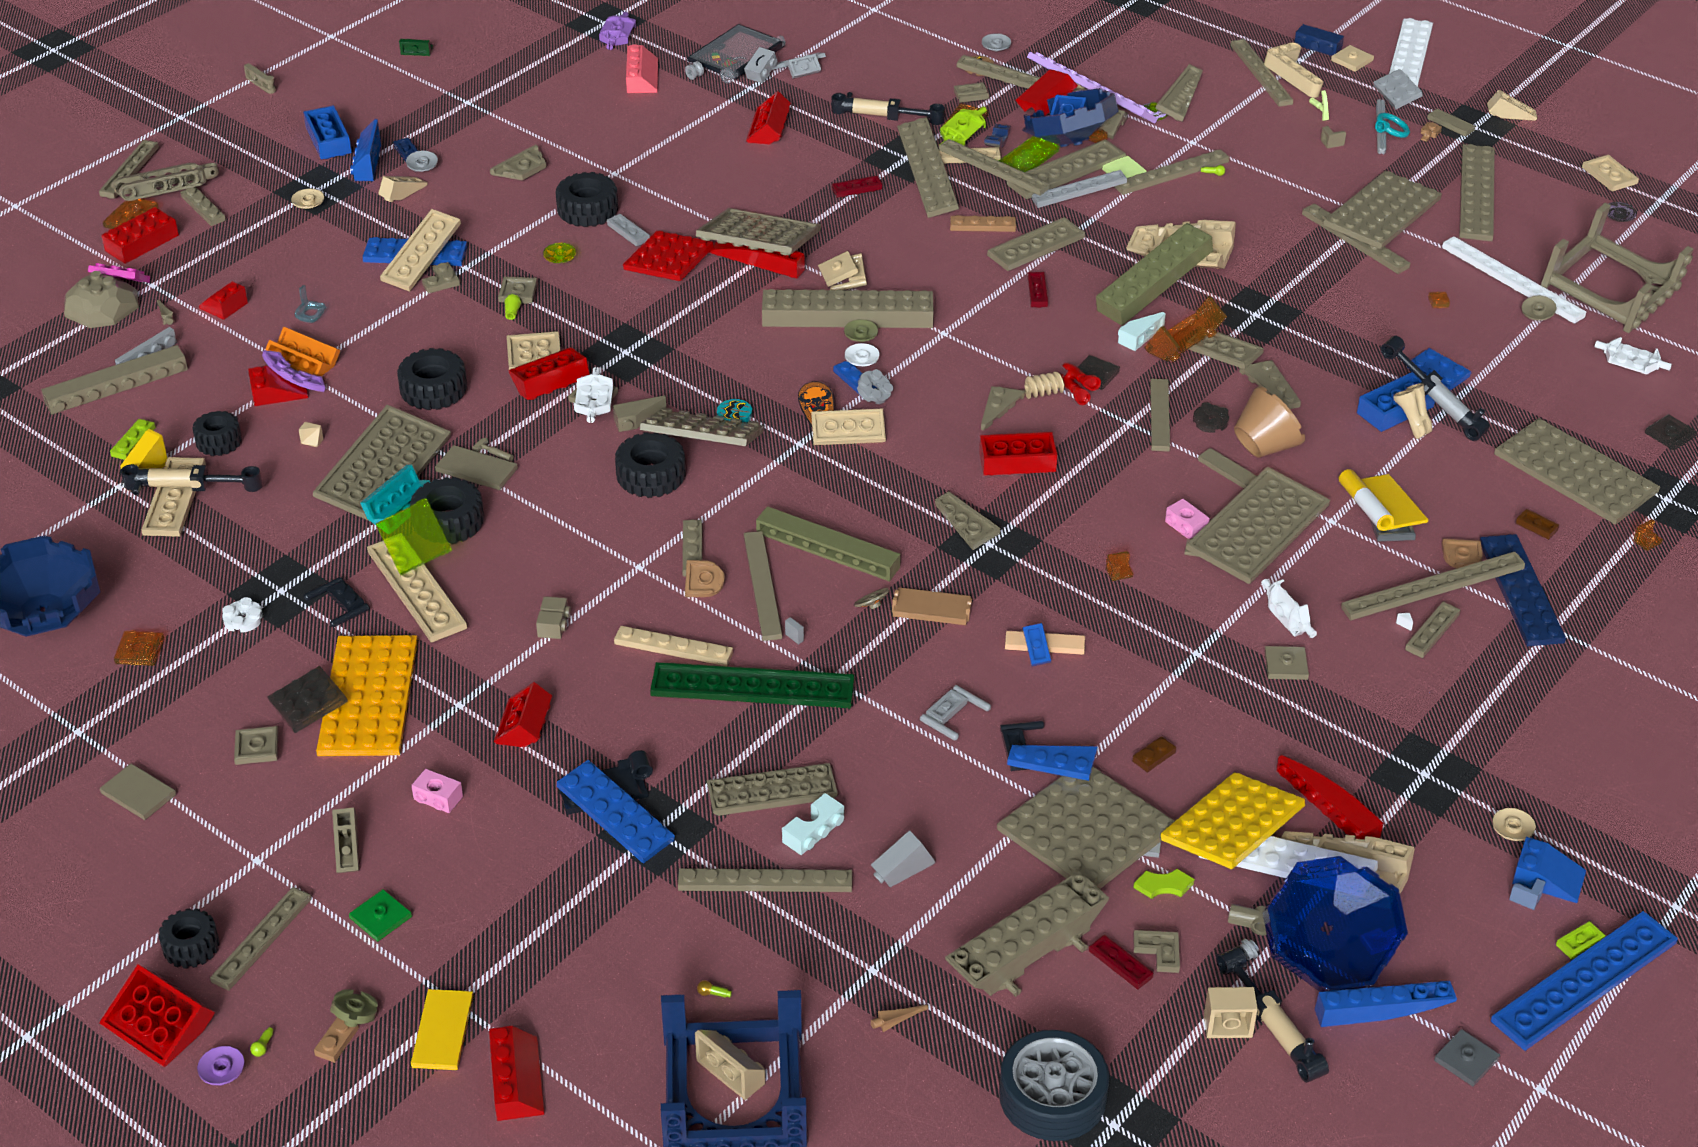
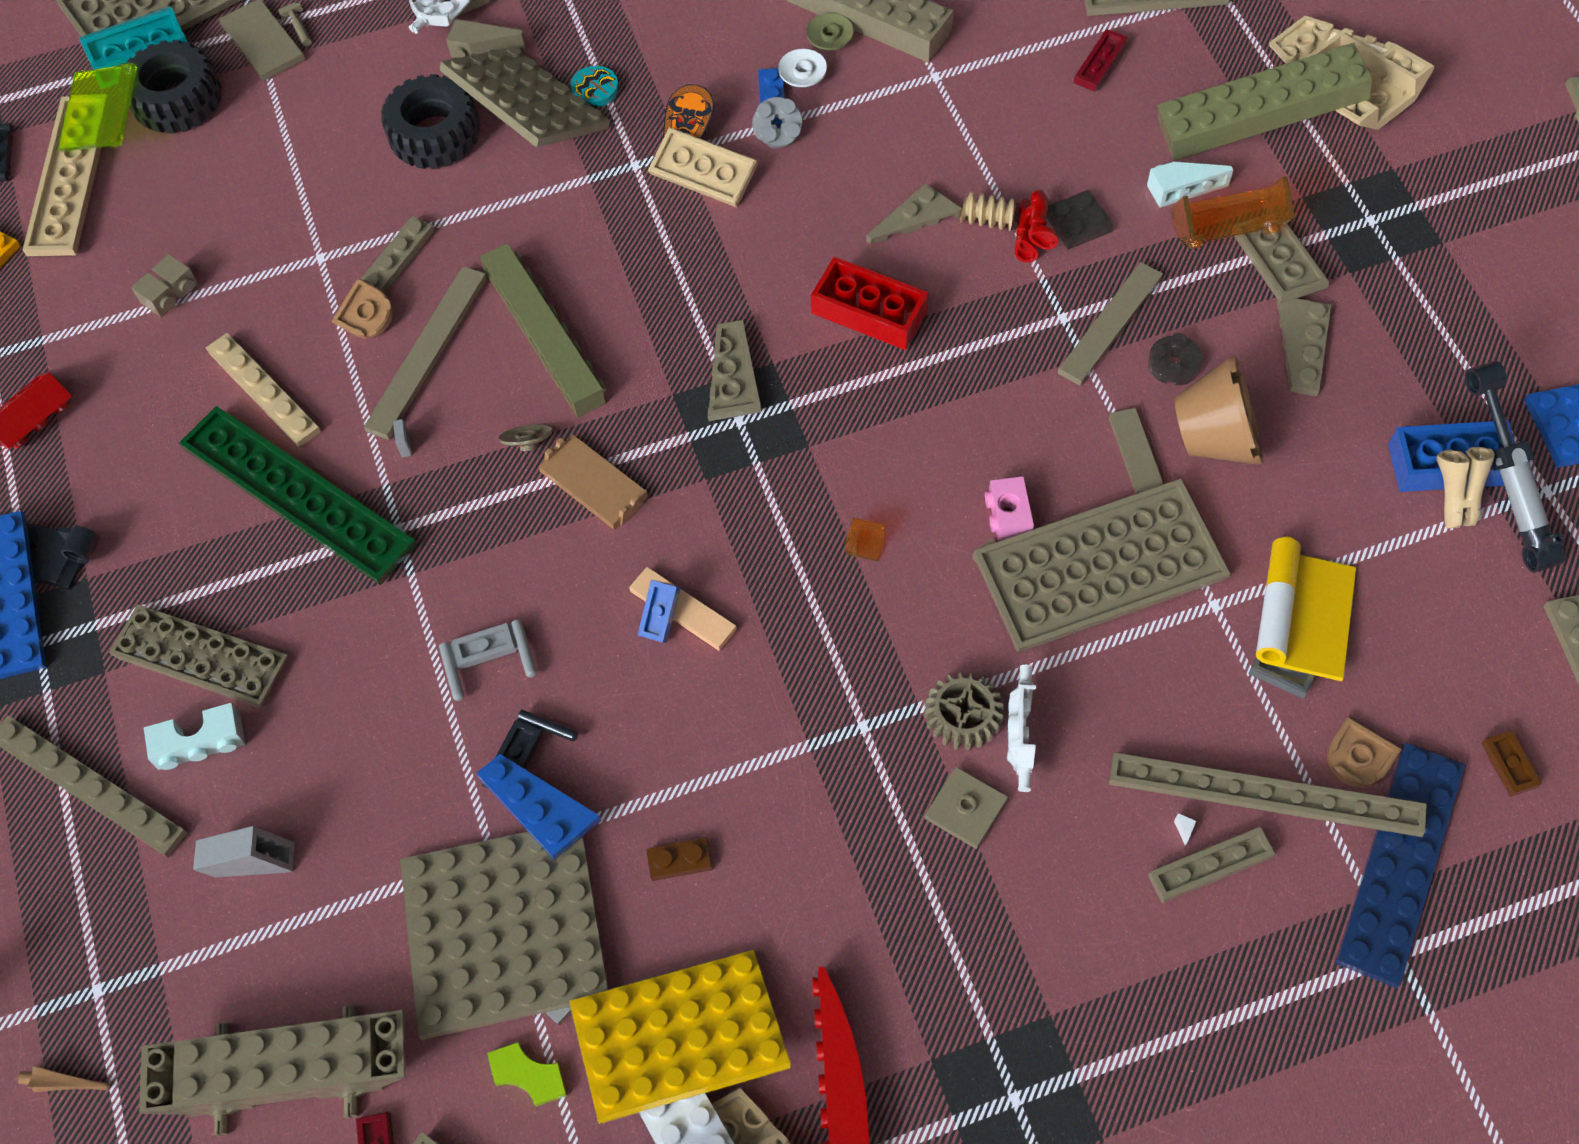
camera: 35 degrees right, 20 degrees up
none -> dark tan gear [924,672,1004,751]

